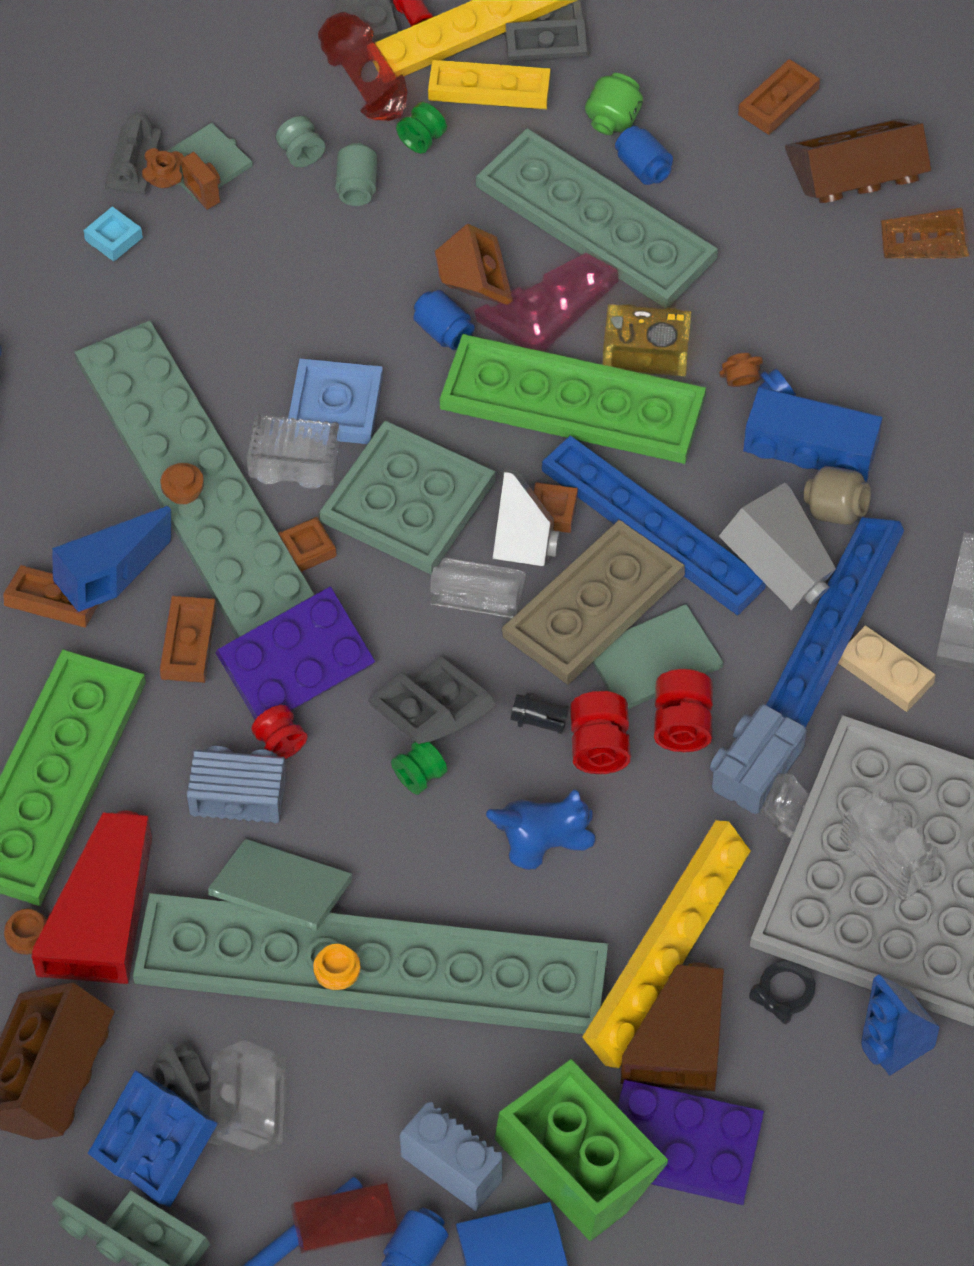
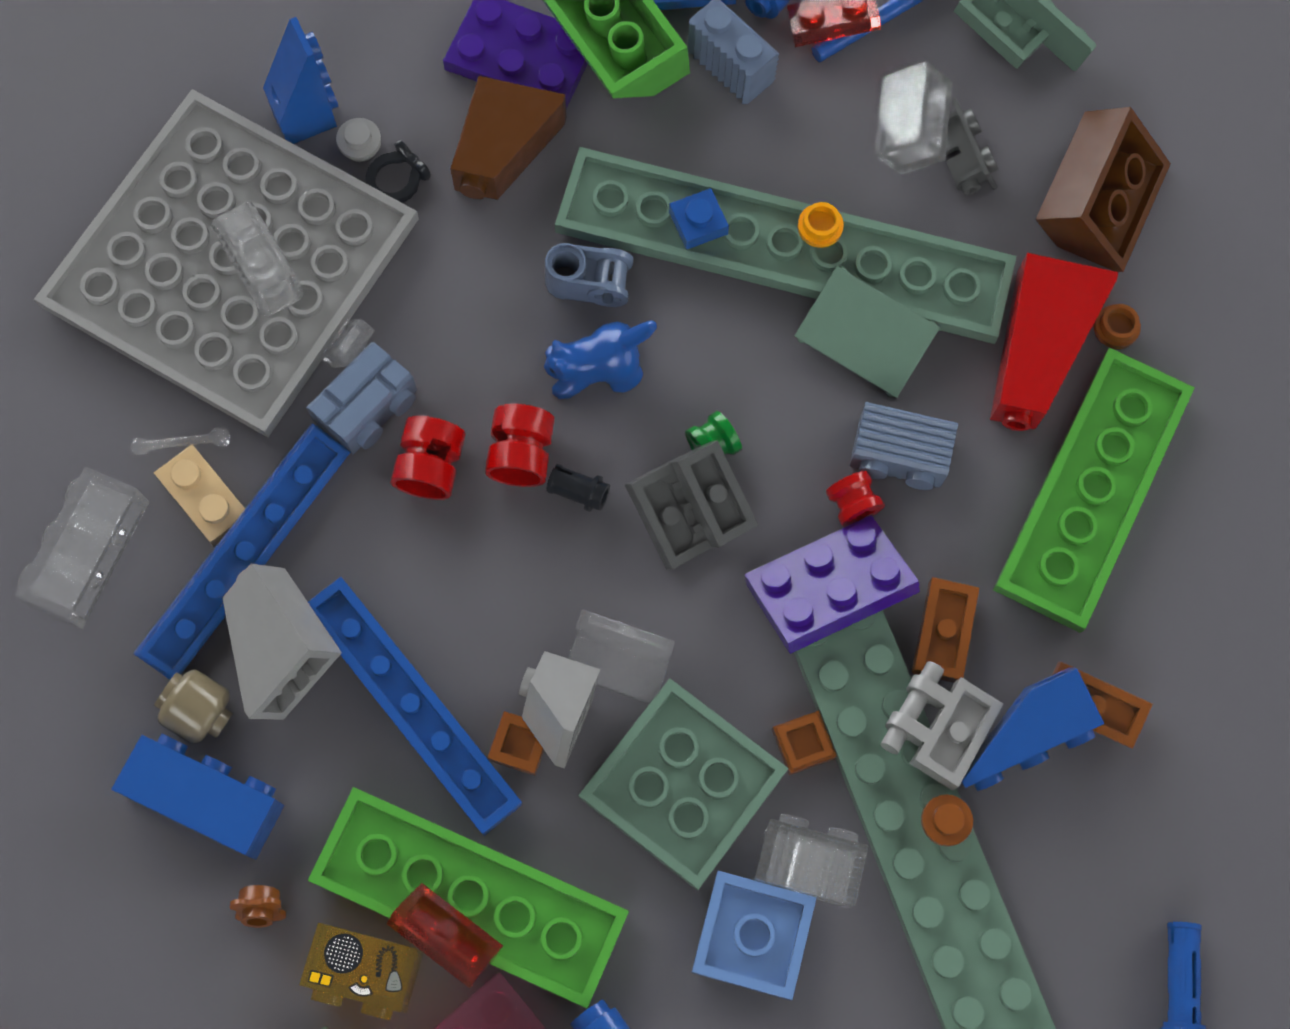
camera: 175 degrees left, 15 degrees up
blue slope [88,1070,218,1207] -> none
dark tan plate [502,520,685,685] -> none
yellow plate [582,820,751,1068] -> none
sand green piece [592,604,723,709] -> none
blue plate [758,368,796,396] -> none
none -> clear hinge [130,427,231,456]
none -> light grey plate [336,118,382,162]
none -> clear red plate [387,883,503,989]
none -> sand blue piece [545,243,633,307]
none -> blue plate [669,188,729,250]
none -> light grey plate [880,661,1003,791]

